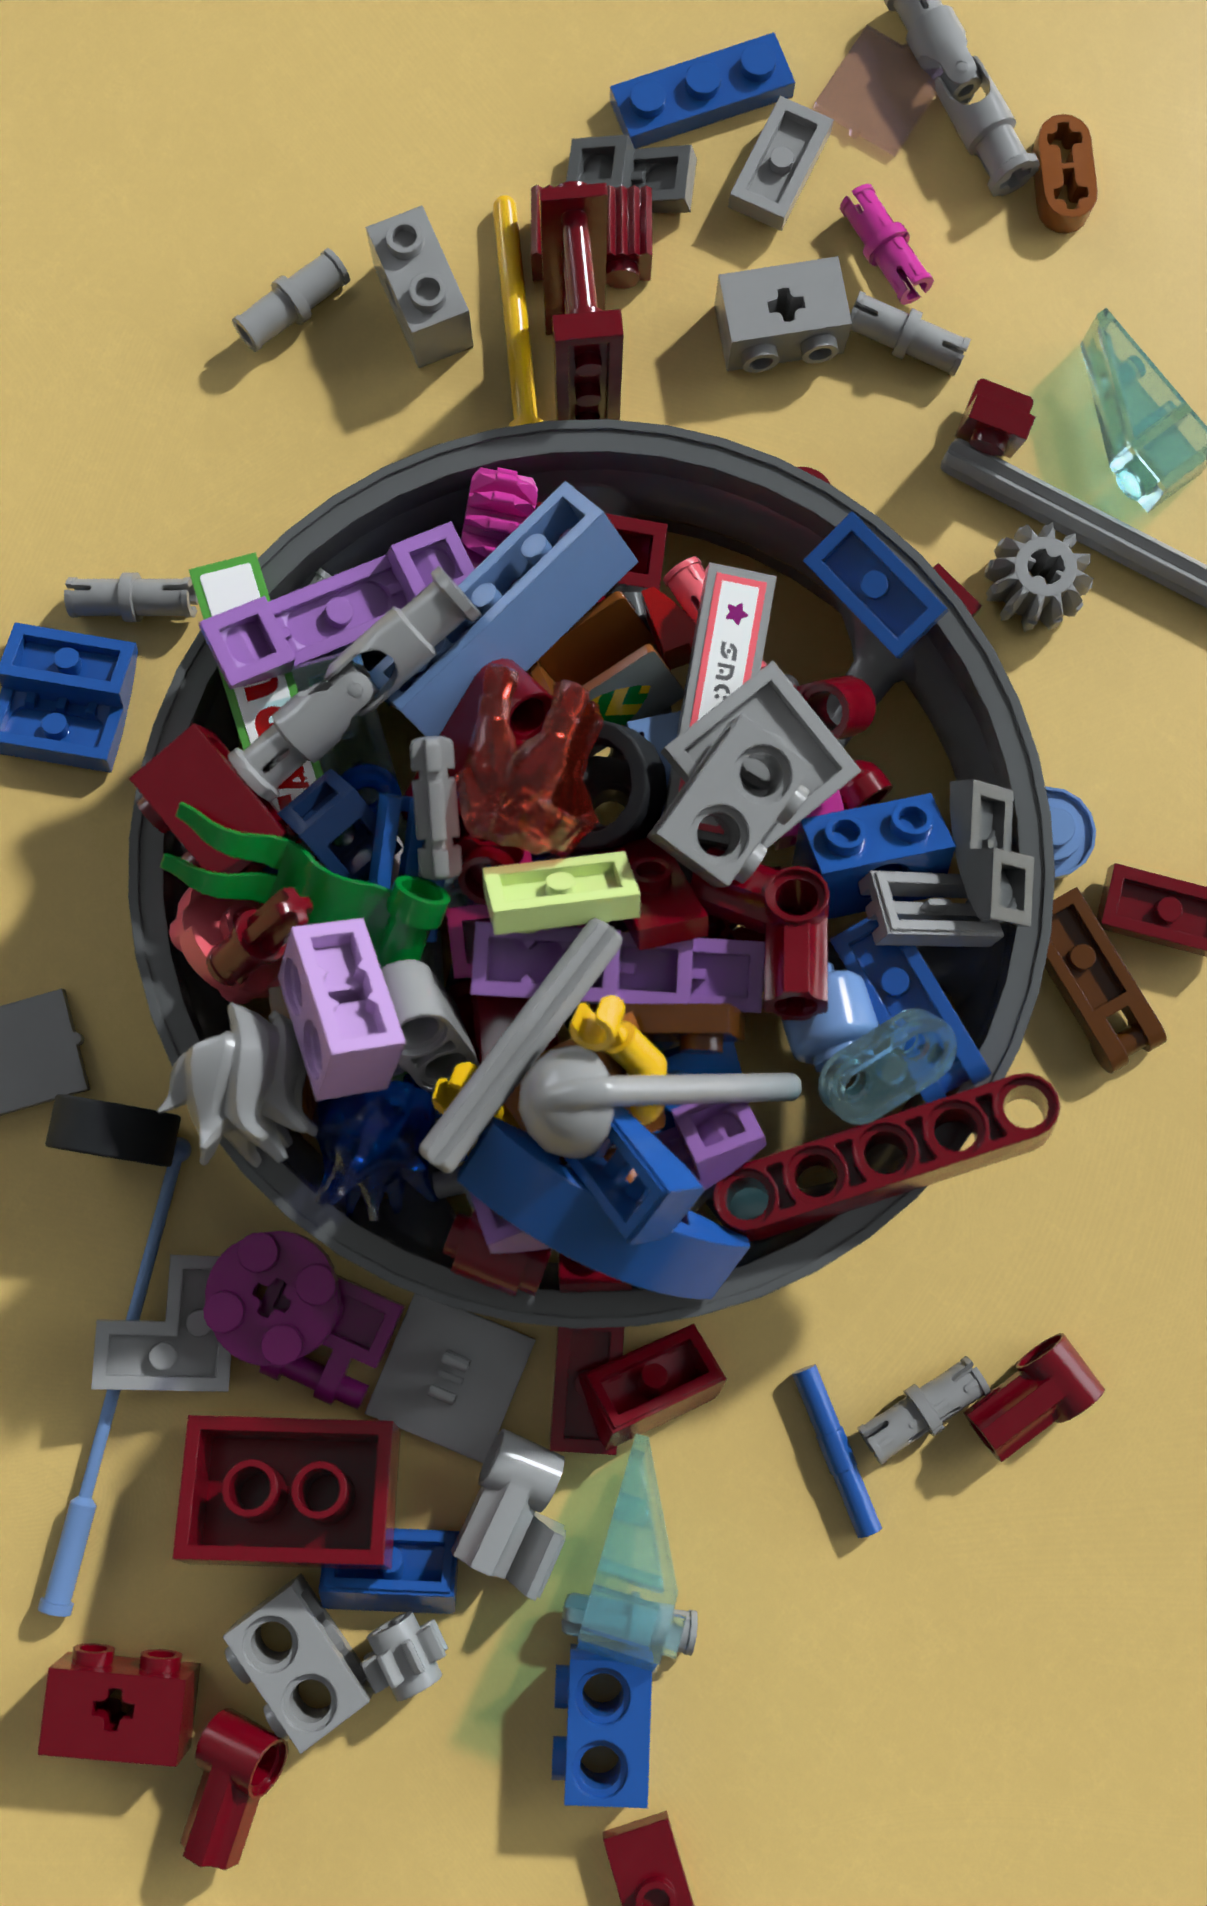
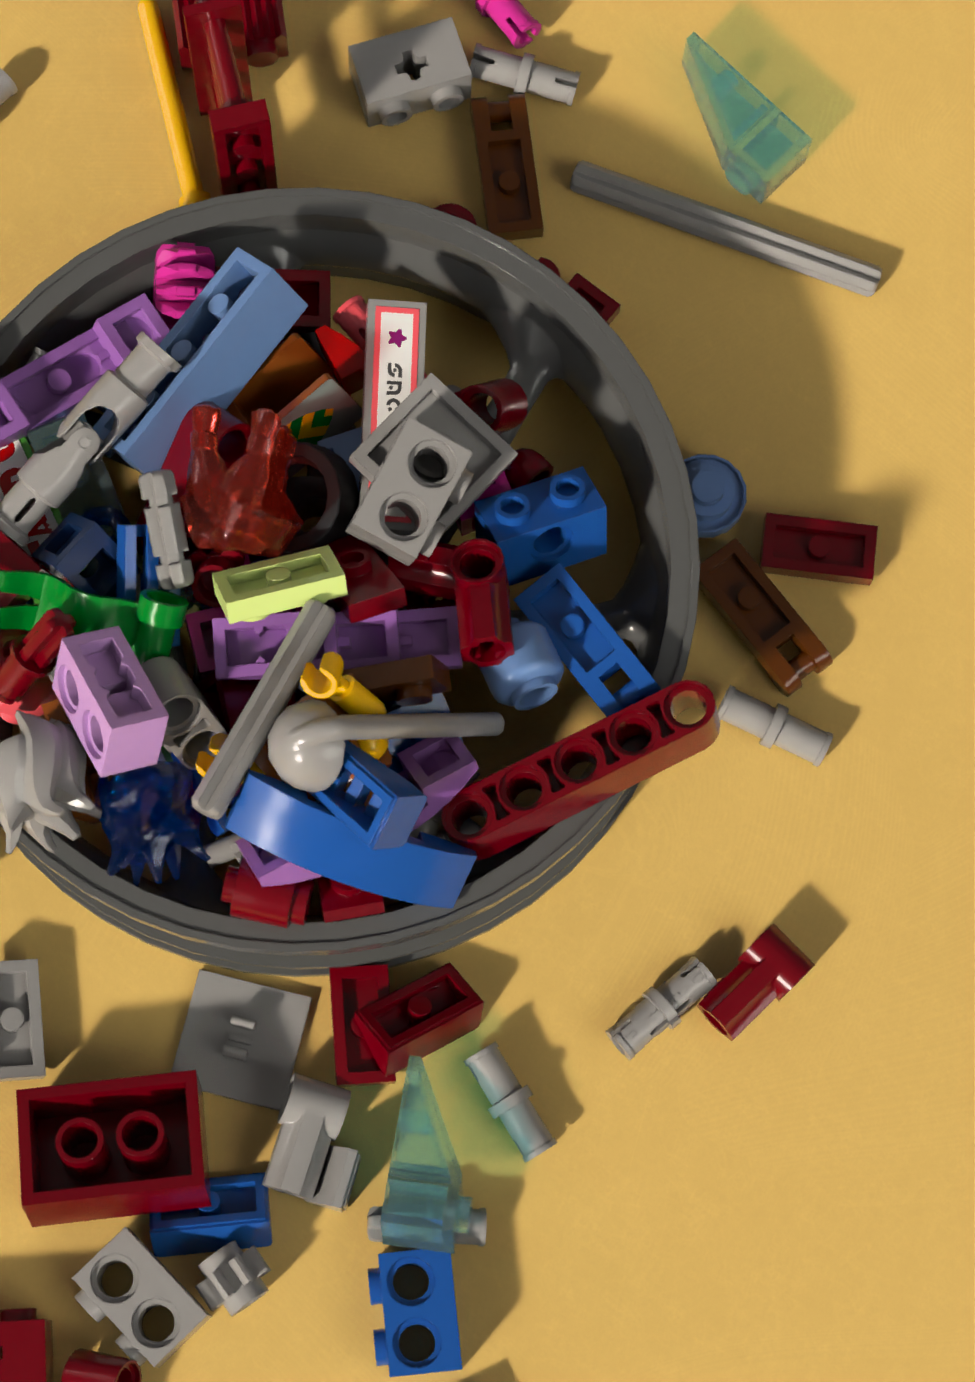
camera: 10 degrees left, 5 degrees down
magenta plate [203,1231,342,1366] -> none
magenta plate [259,1274,405,1410] -> none
light grey brick [365,206,474,368] -> none
blue piece [792,1364,882,1538] -> none
blue plate [803,511,949,659] -> none
clear light blue plate [818,1008,957,1125] -> none
light grey tile [858,871,1004,947] -> none
dark grey slope [950,779,1034,927] -> none
dark red bracket [954,378,1036,458] -> none
light grey gear [984,522,1094,632] -> none
none -> light grey pin [464,1042,557,1163]
none -> reddish brown plate [470,93,544,241]
none -> light grey pin [717,685,833,767]

